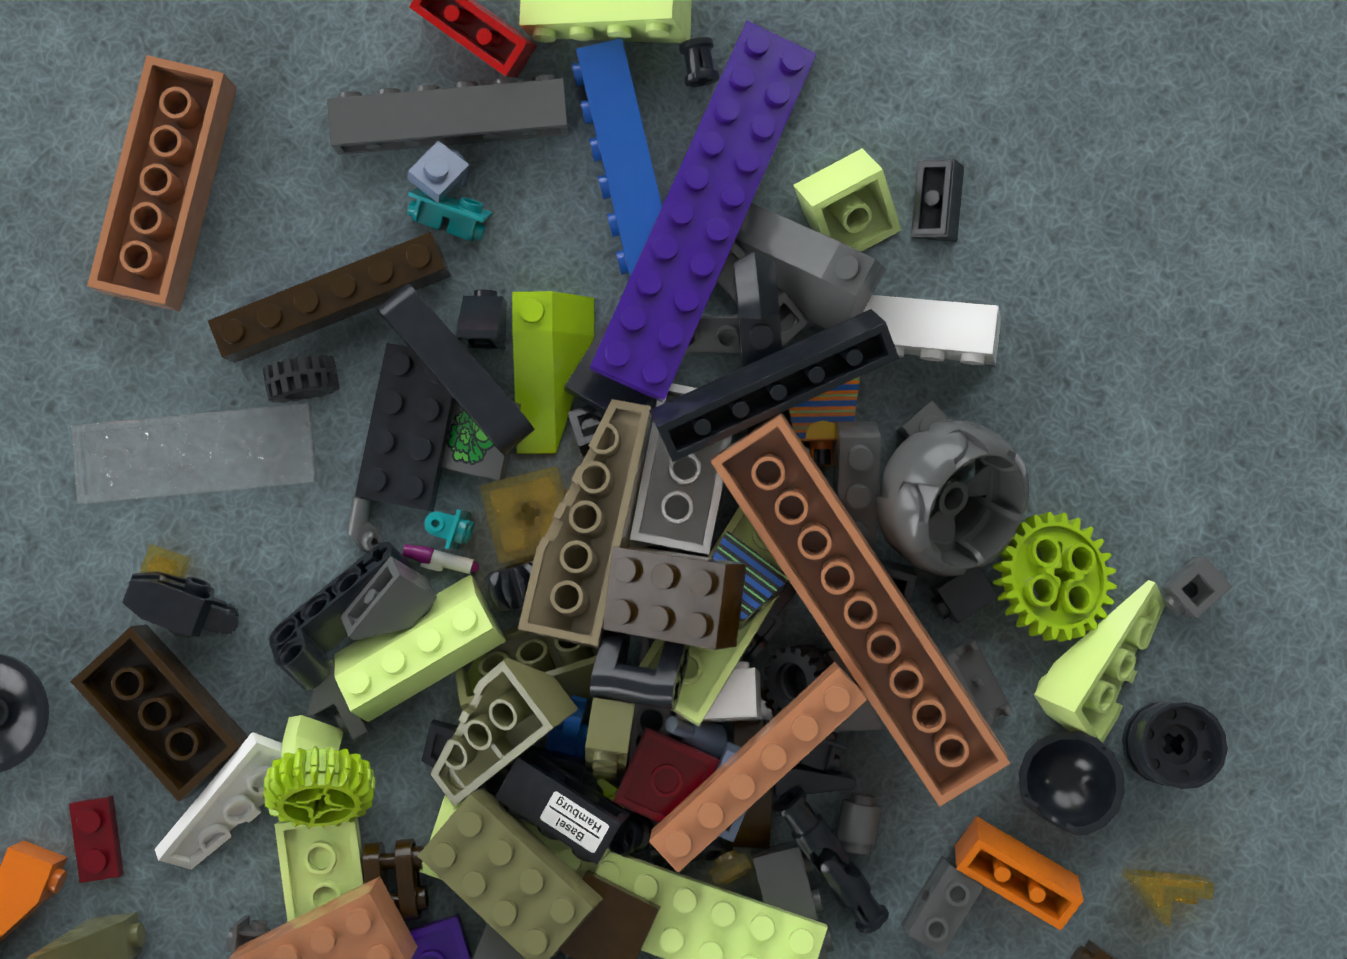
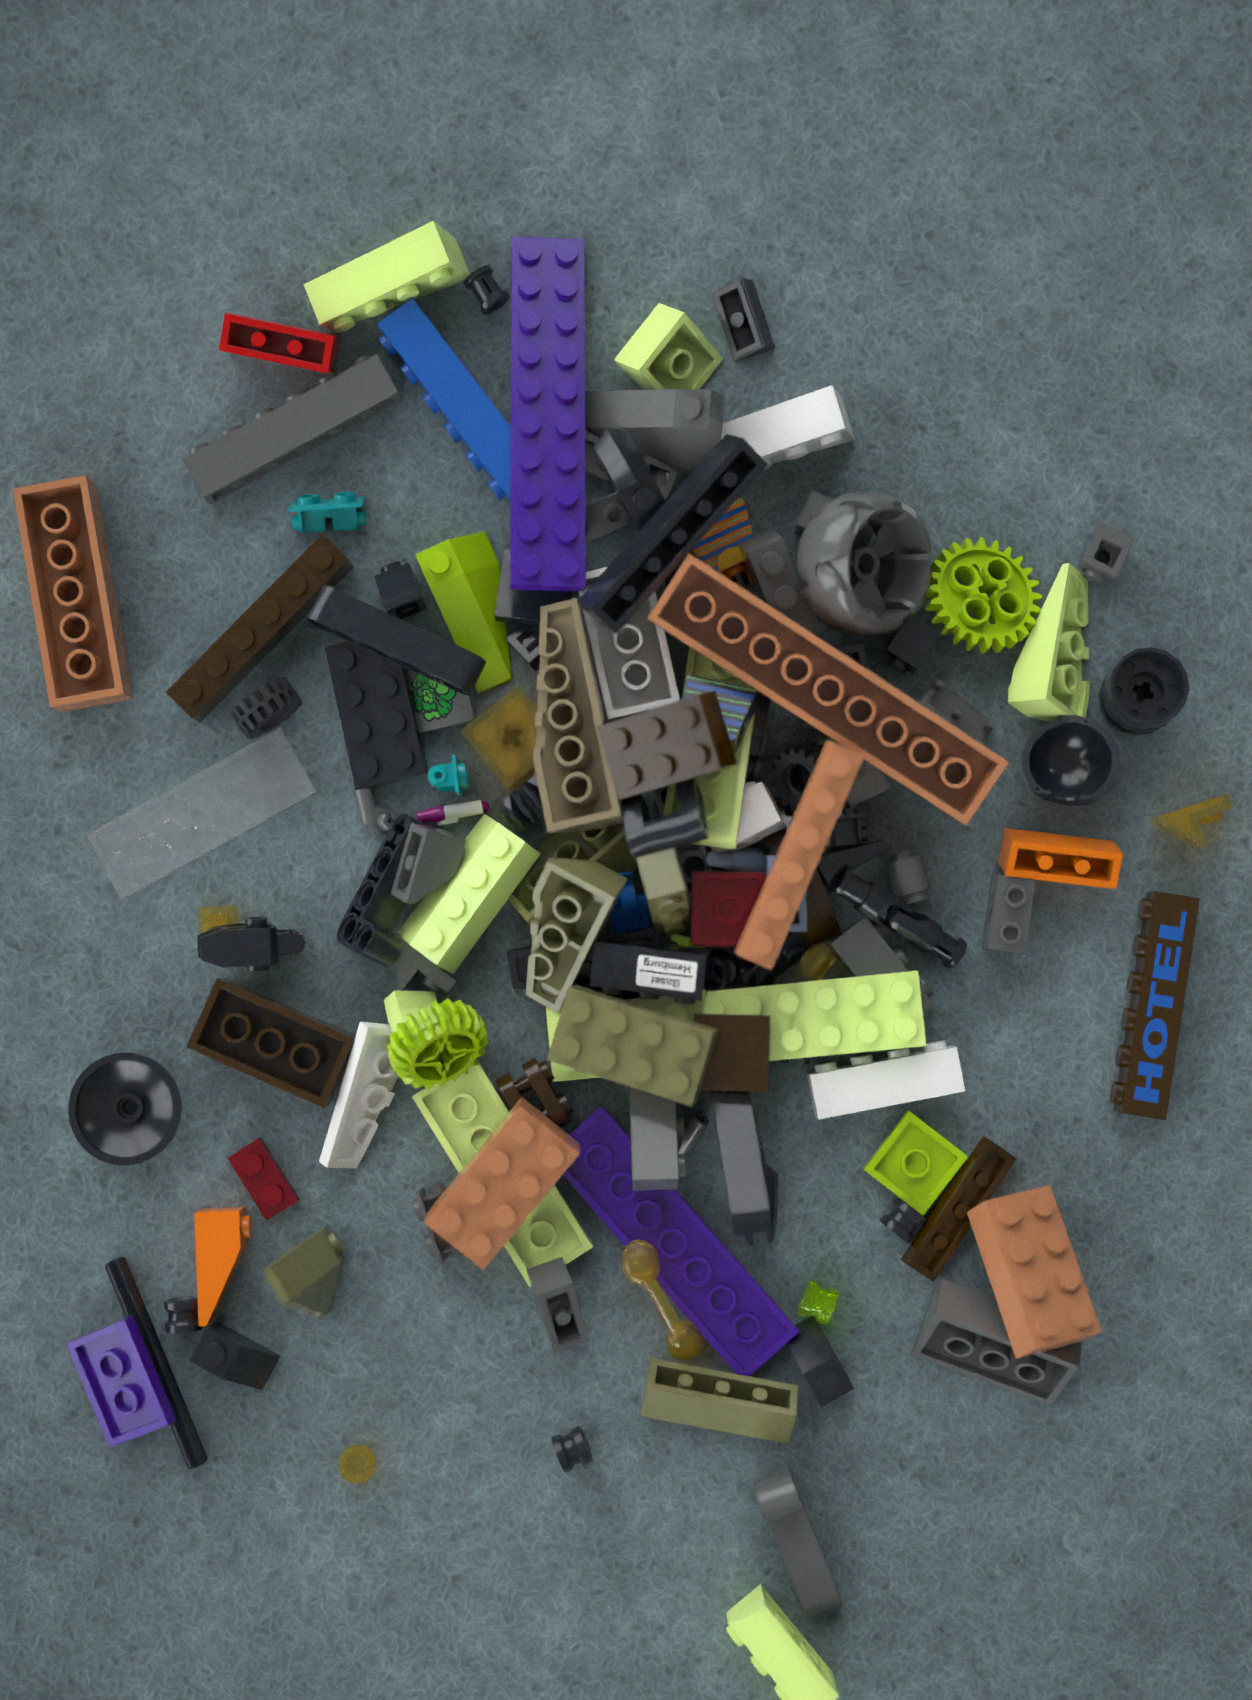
camera: 20 degrees left, 0 degrees up
sand blue bracket [407,141,469,203] -> none

